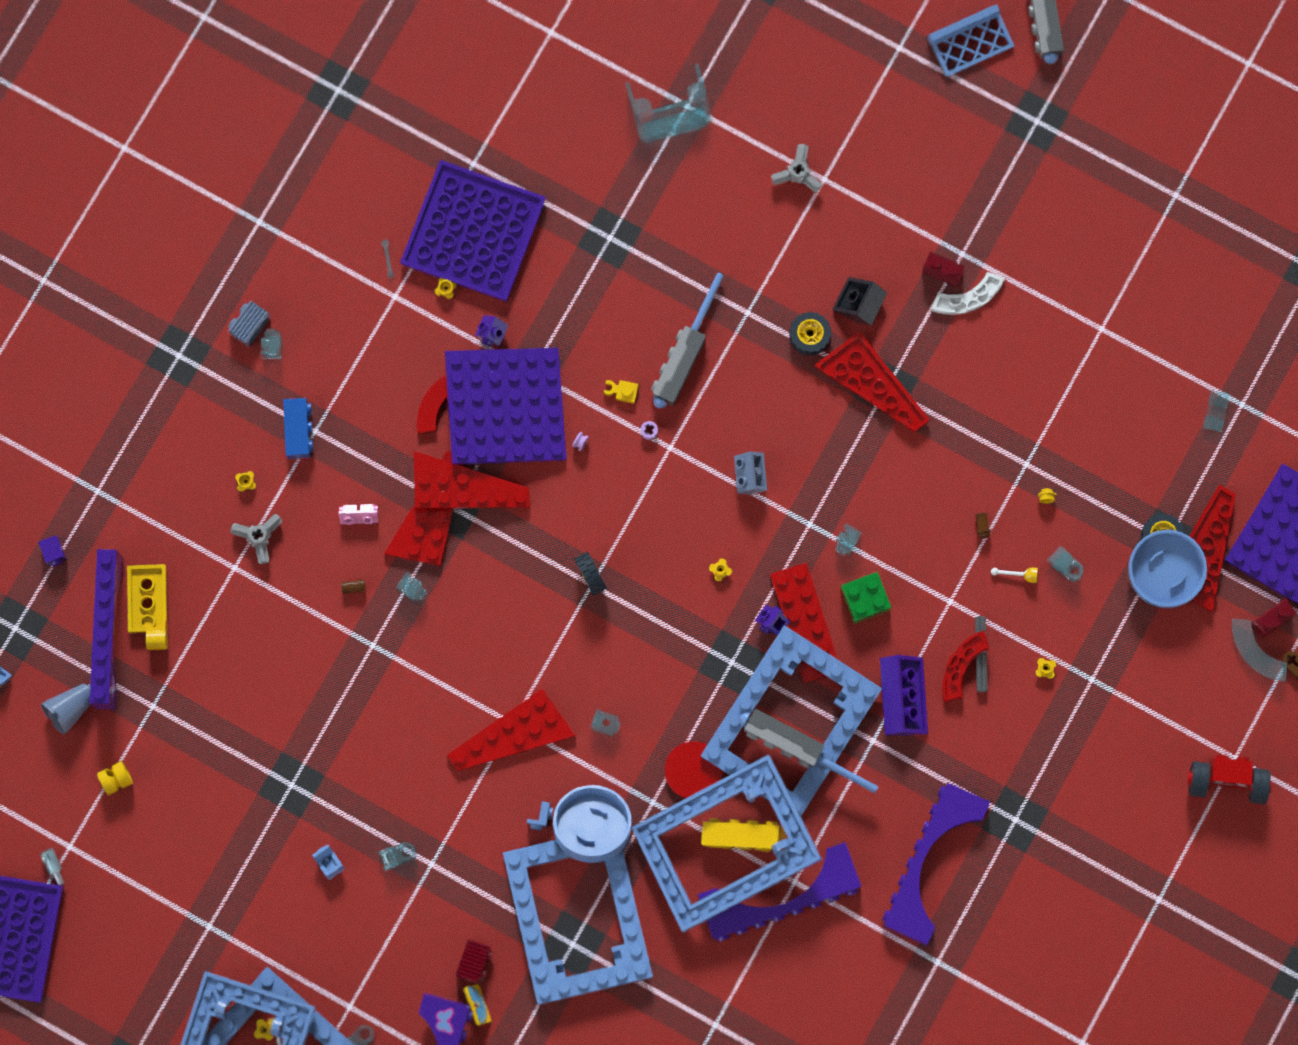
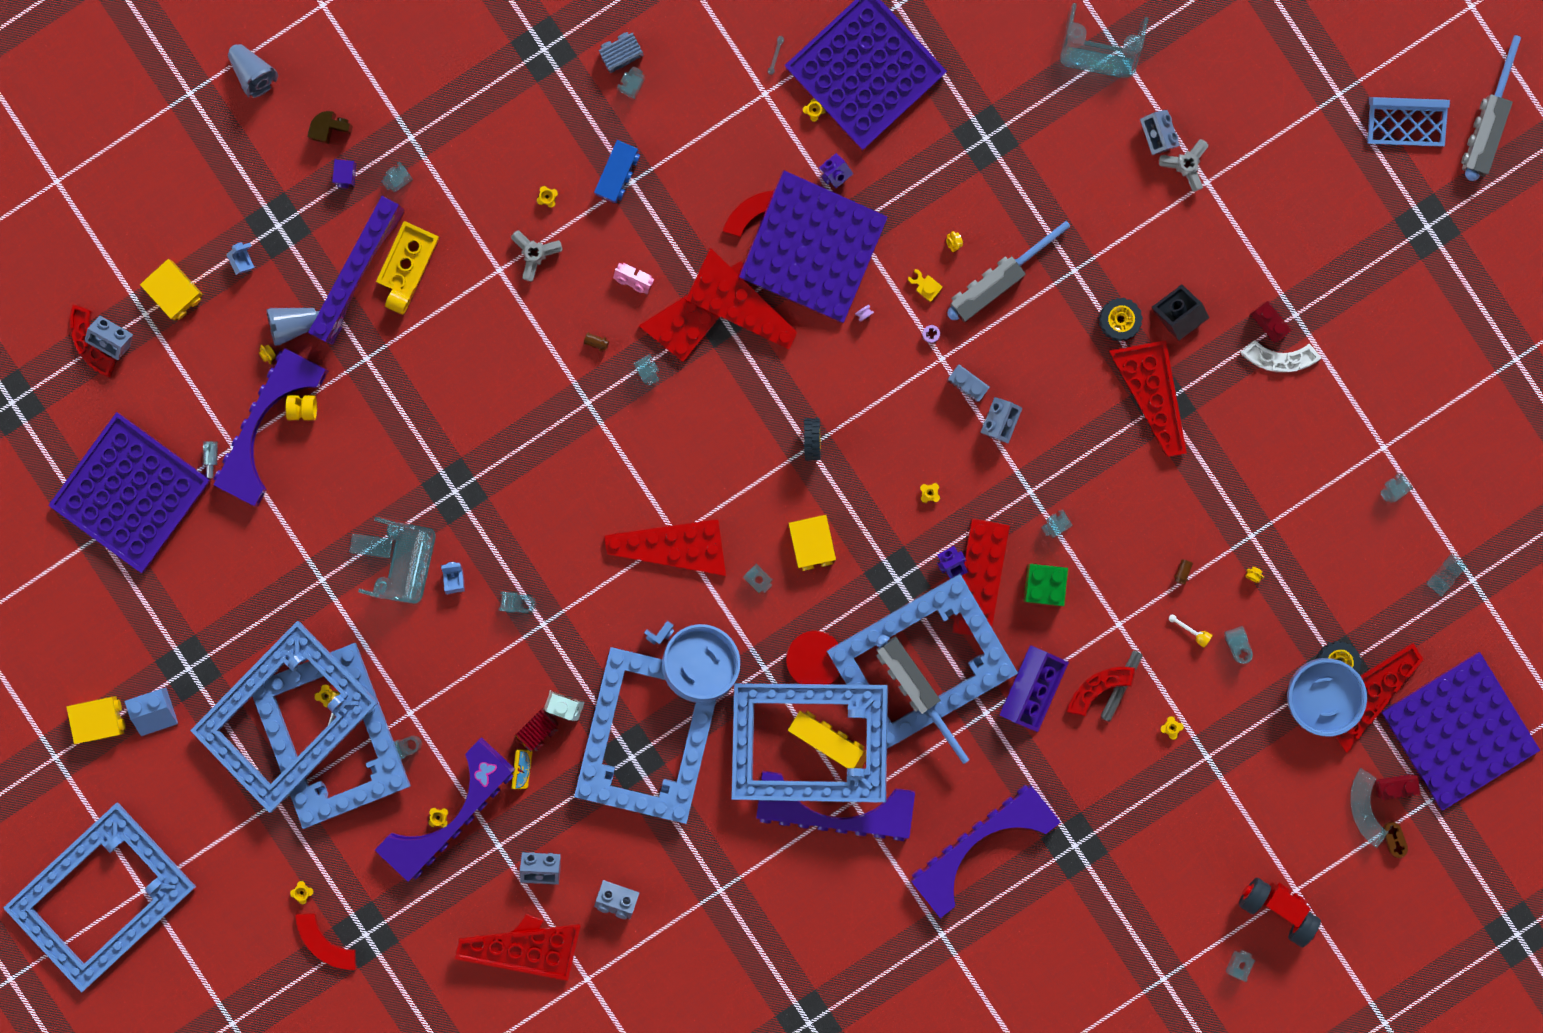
camera: 25 degrees right, 10 degrees up
none -> dark purple arch [213,348,328,506]
none -> yellow plate [259,345,276,364]
none -> dark brown brick [307,111,353,144]
none -> clear light blue slope [350,533,393,558]
none -> clear light blue windscreen [358,517,436,604]
none -> clear light blue brick [381,161,413,193]
none -> light aqua torso [544,690,585,721]
none -> yellow brick [788,515,836,571]
none -> yellow plate [946,231,963,252]
none -> sand blue brick [947,365,990,402]
none -> sand blue brick [1140,110,1180,155]
none -> clear light blue brick [1226,950,1255,982]
none -> clear light blue brick [1380,473,1413,502]

